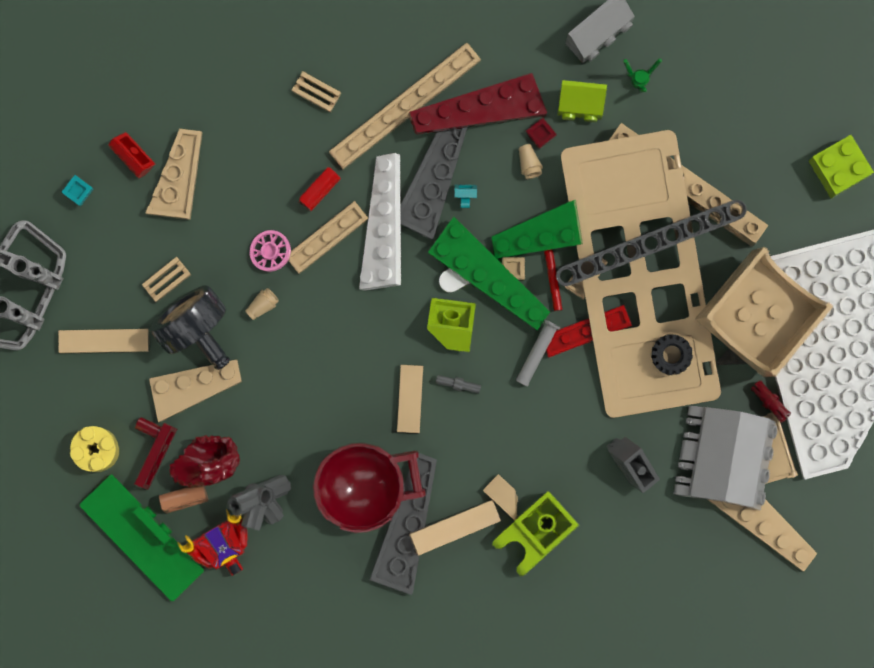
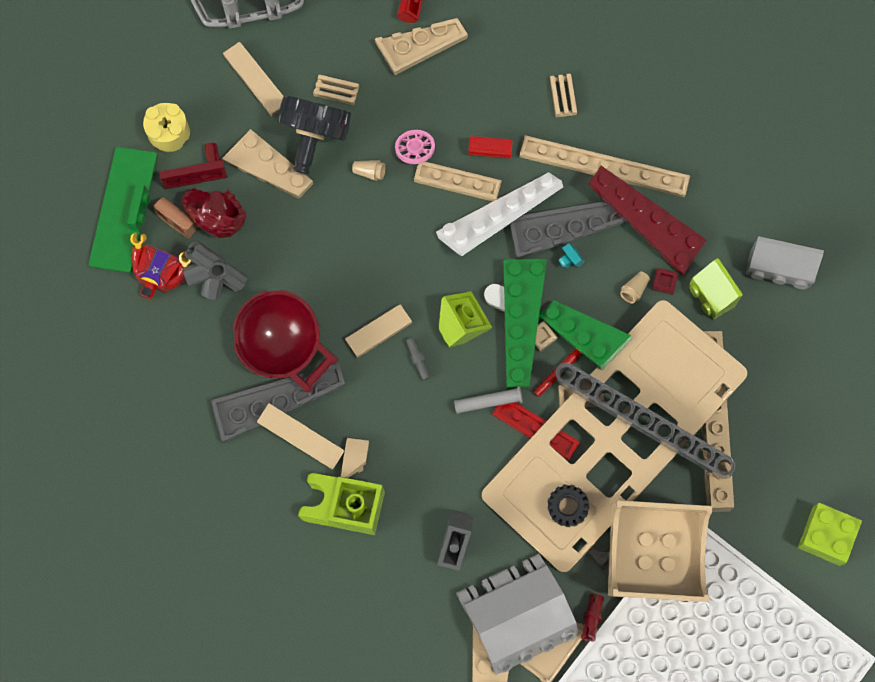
camera: 55 degrees right, 10 degrees down
green plant [623,58,662,93] -> none

